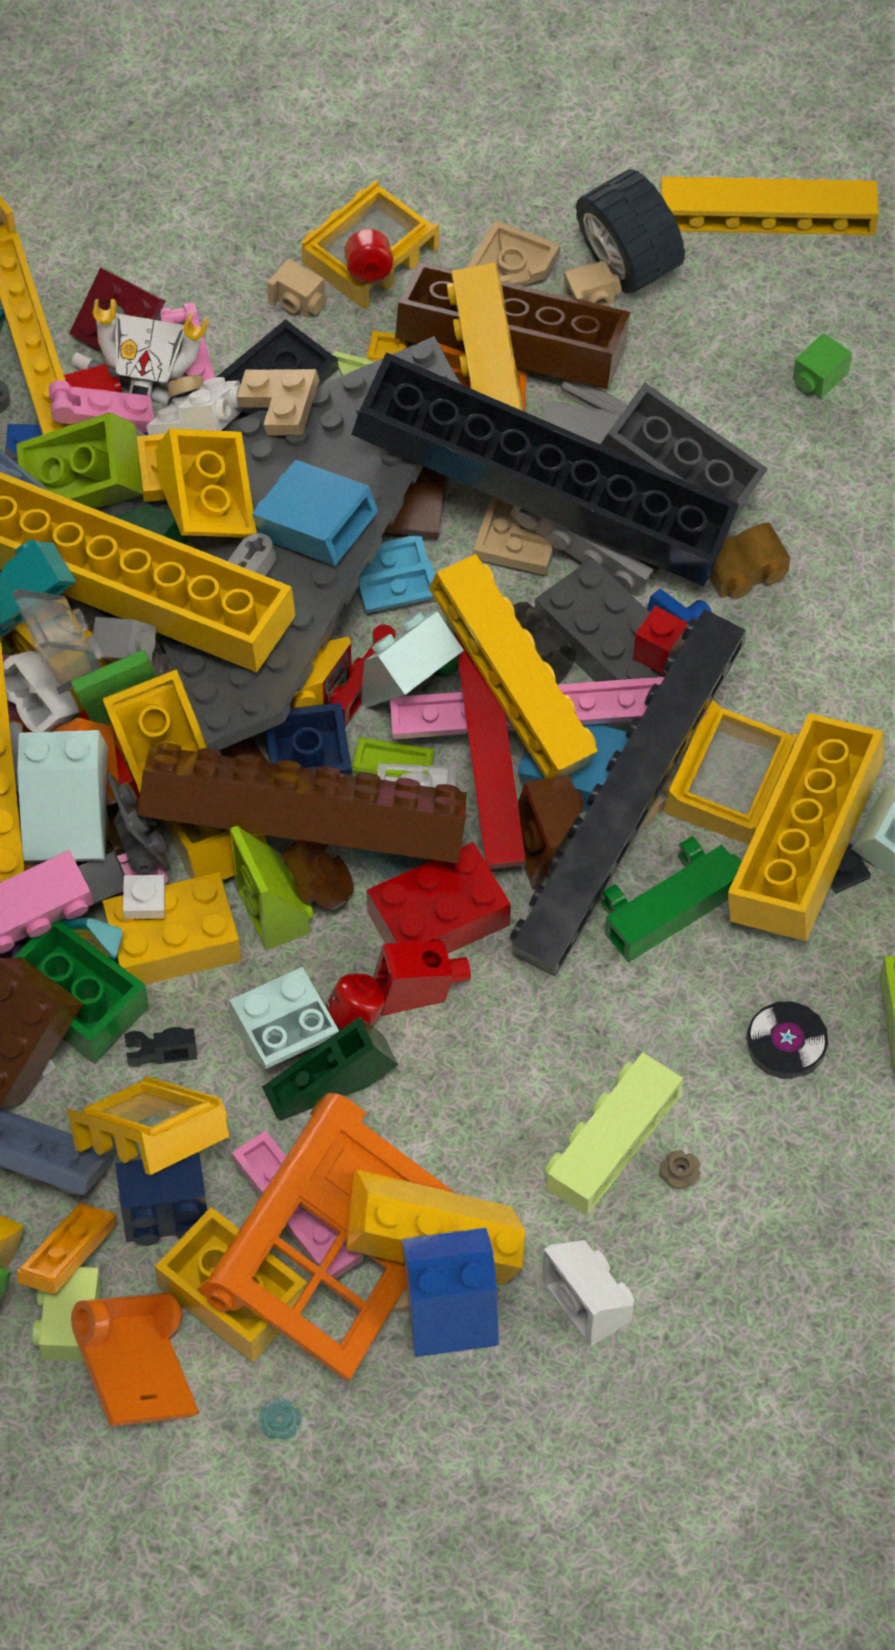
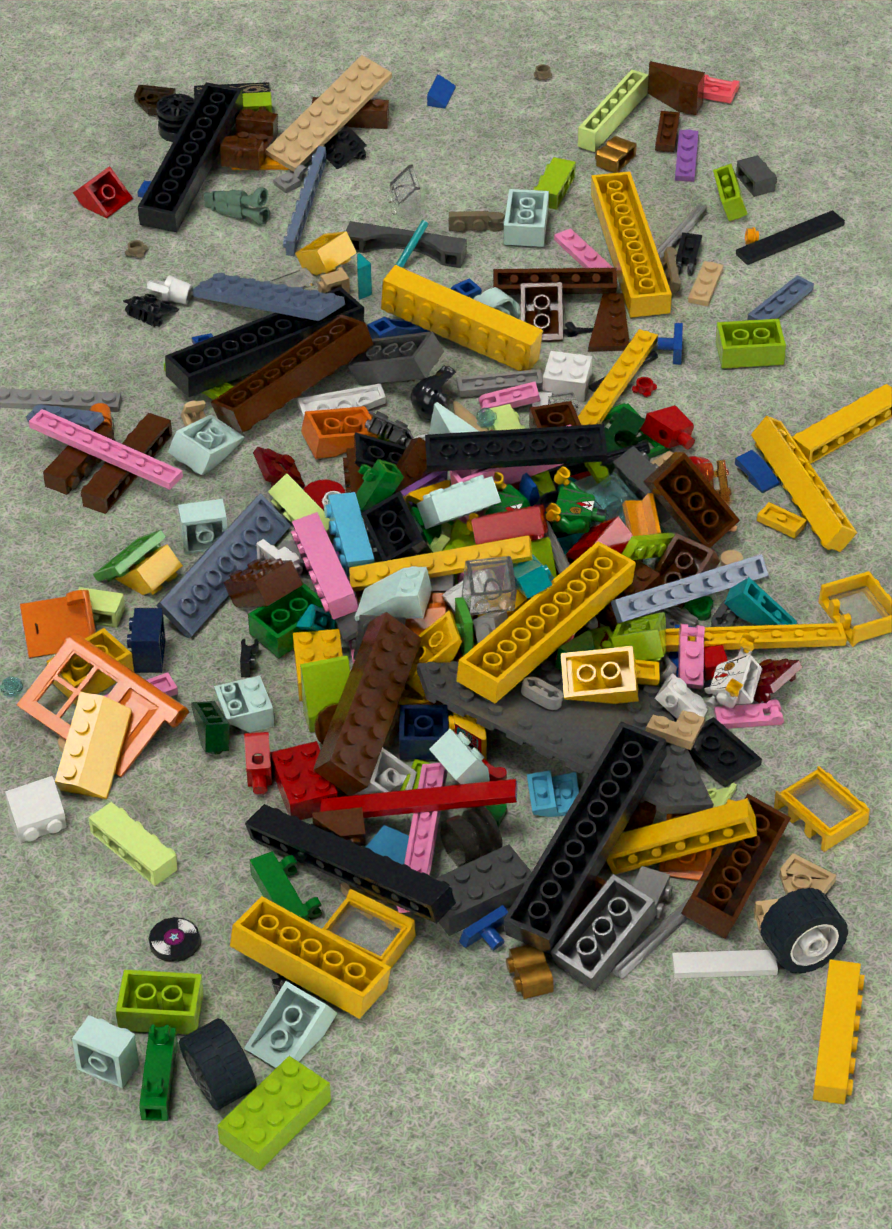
camera: 100 degrees right, 15 degrees down
light orange tile [17,1203,116,1295] -> none
yellow window [67,1076,229,1175] -> none
white plate [123,875,165,919] -> none
tan tile [167,374,204,398] -> none
dark azure brick [252,459,378,566] -> none
tan brick [267,259,326,318] -> none
red head [326,973,386,1030] -> none
red head [344,229,394,284] -> none
blue slope [402,1228,499,1357] -> none
yellow brick [428,554,598,779] -> none
red brick [633,606,688,676] -> none
dark tan plate [660,1150,701,1189] -> none
bright green brick [793,333,852,399] -> none
none -> white tile [672,950,778,978]

